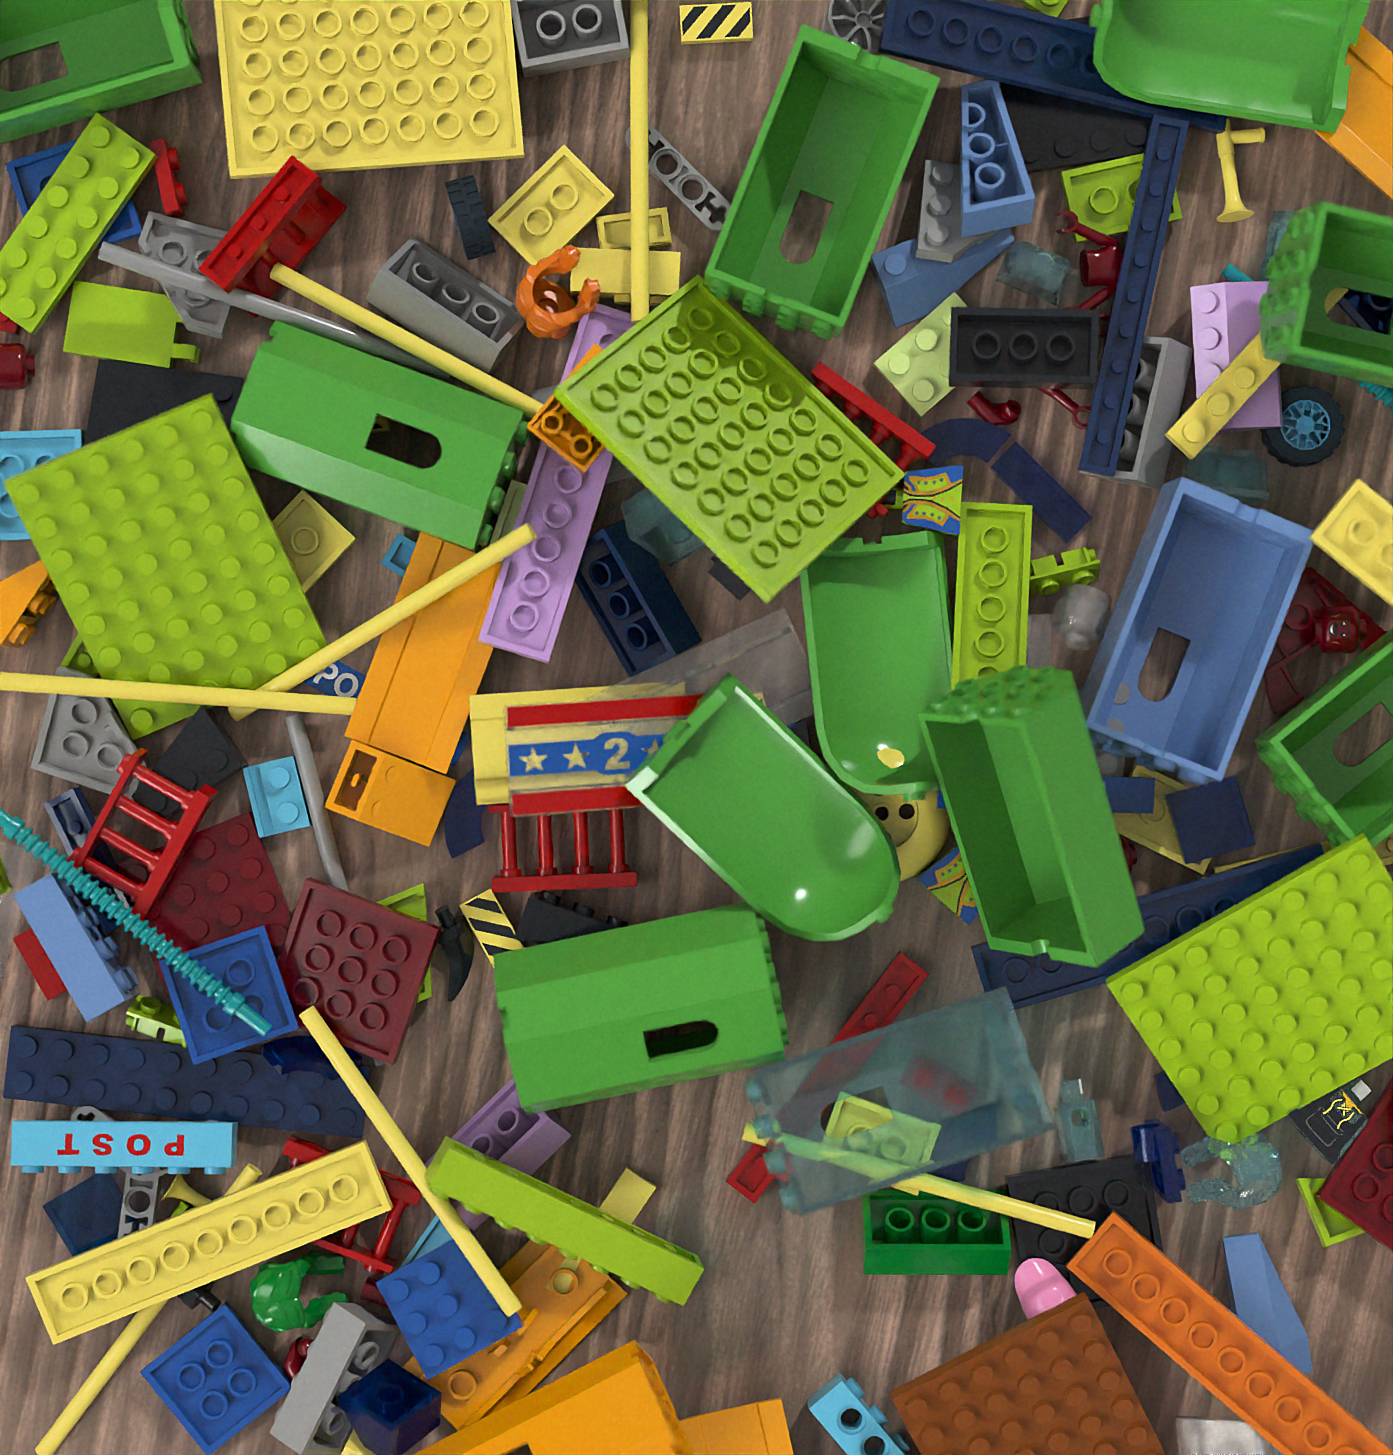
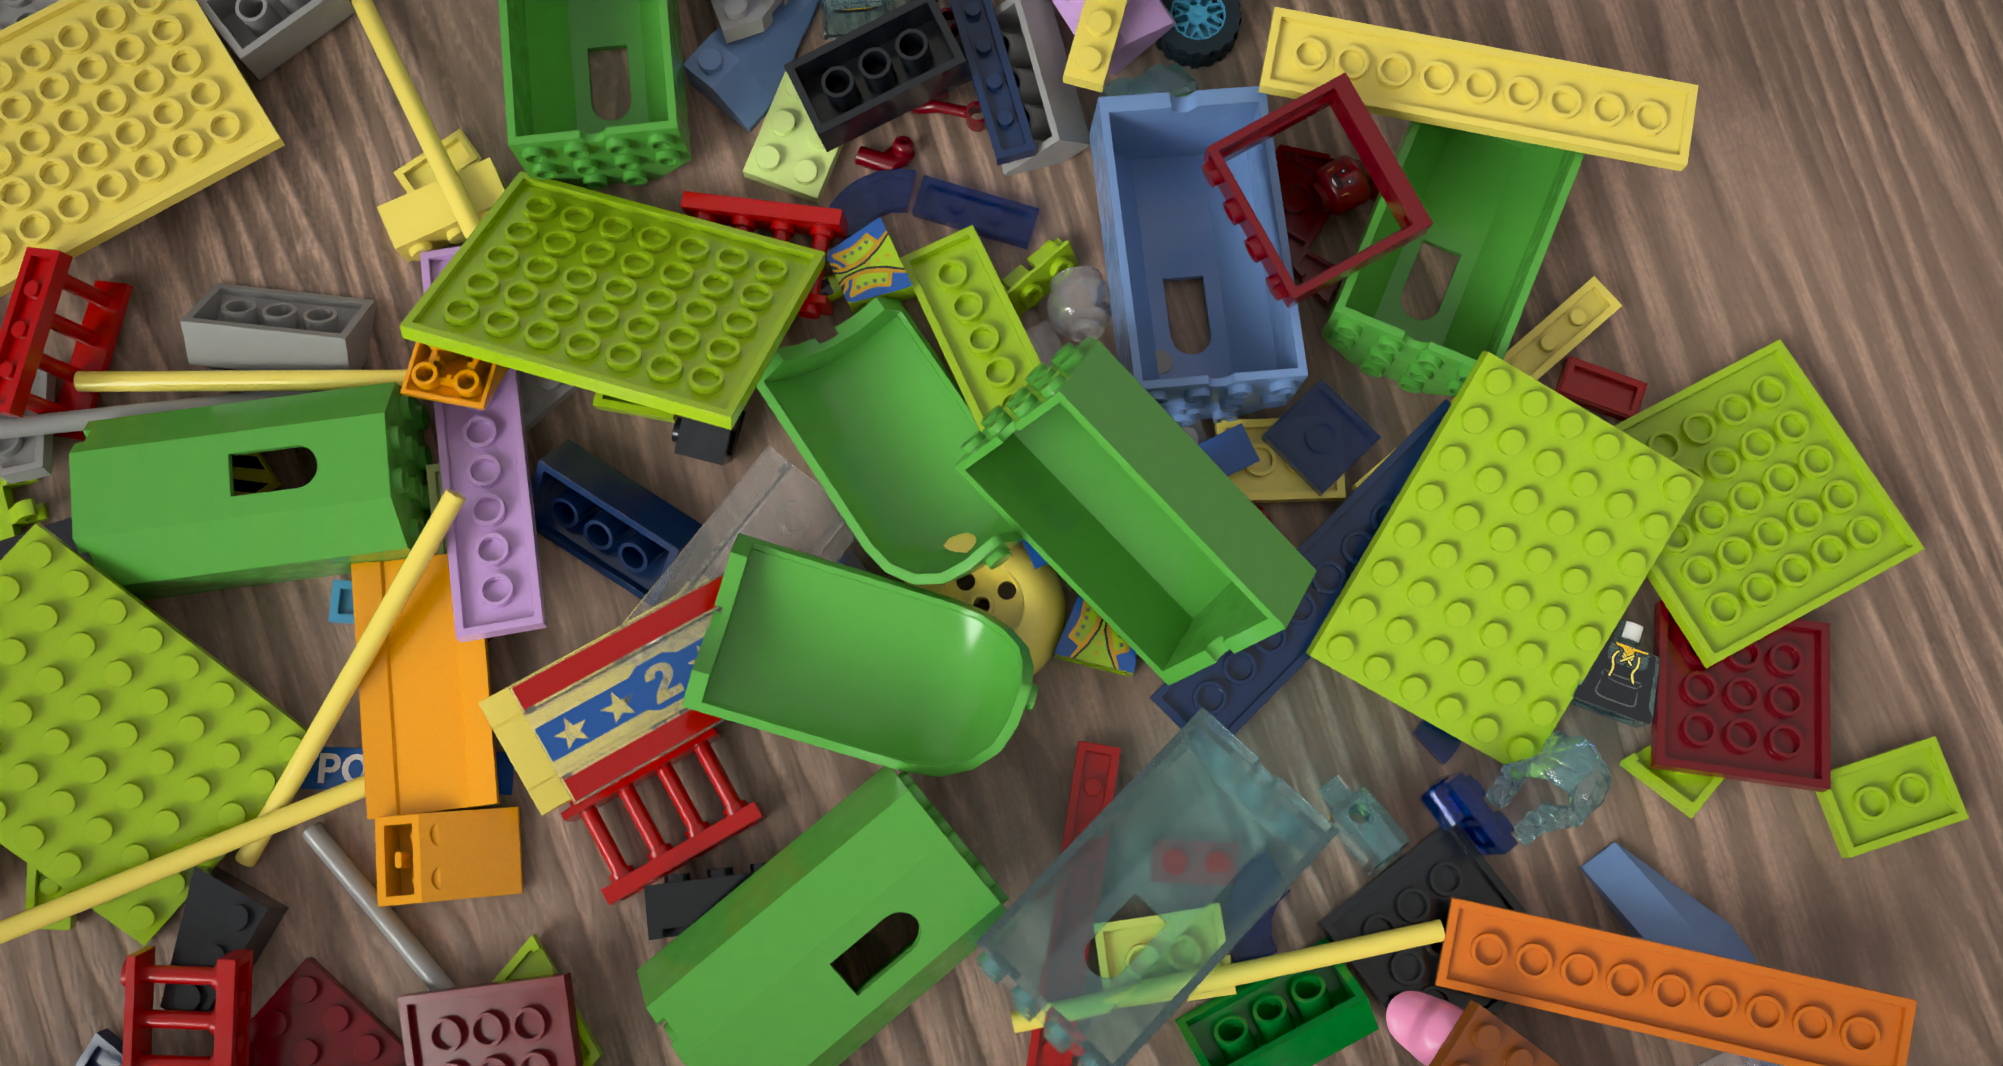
camera: 25 degrees left, 10 degrees down
light grey plate [31,665,146,801] -> none
medium azure plate [242,756,312,838] -> none
light yellow plate [272,489,357,595] -> none
black bar [435,905,474,1001] -> none
clear blue tile [444,769,488,859] -> none
black wheel [445,174,496,260] -> none
light yellow tile [459,887,525,968] -> none
light yellow plate [487,145,615,266] -> none
orange hair [515,245,601,340] -> none
clear light blue slope [621,487,706,566] -> none
light grey beam [625,124,731,234] -> none
none -> dark red window [1201,72,1433,308]

